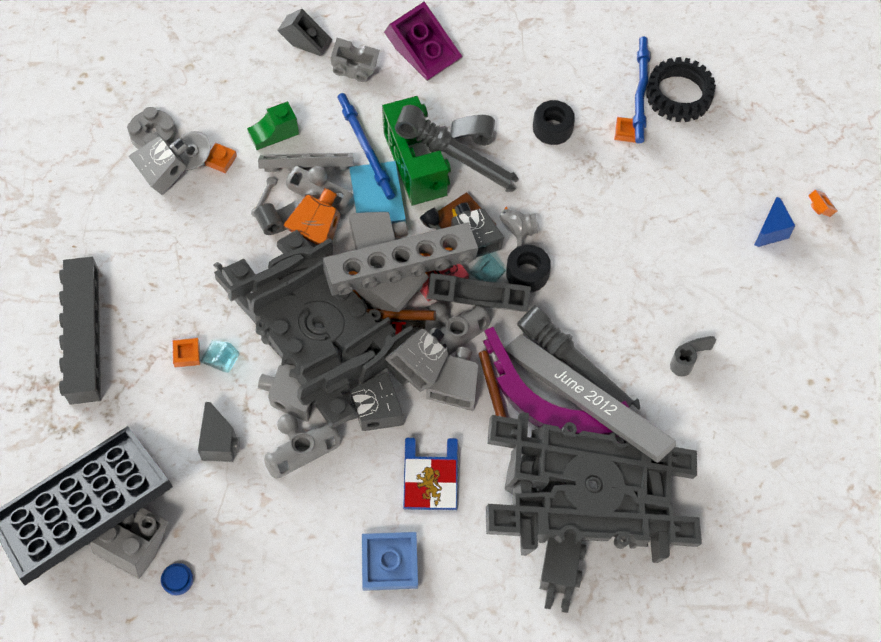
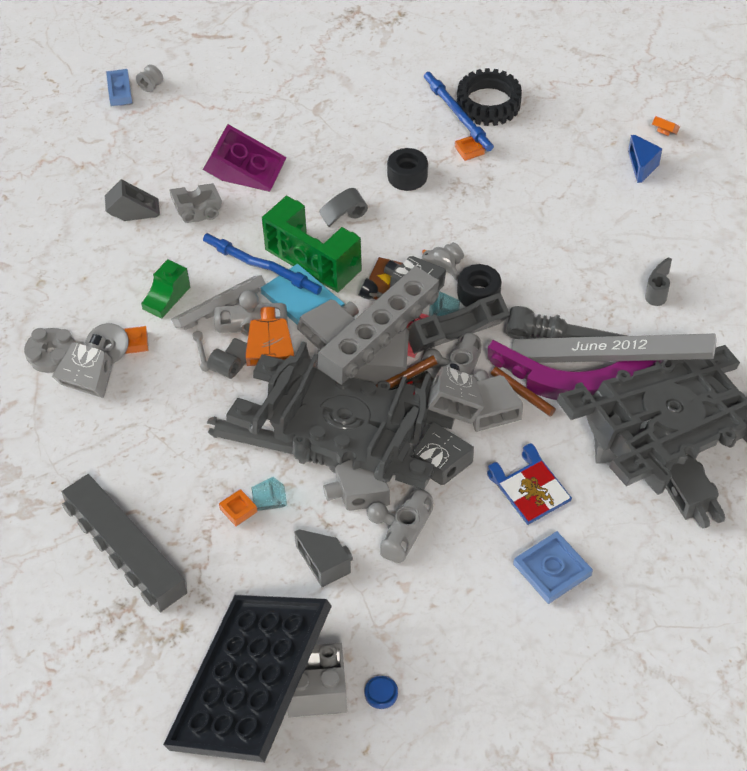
camera: 30 degrees left, 10 degrees down
dark grey piece [395,105,519,192] -> none

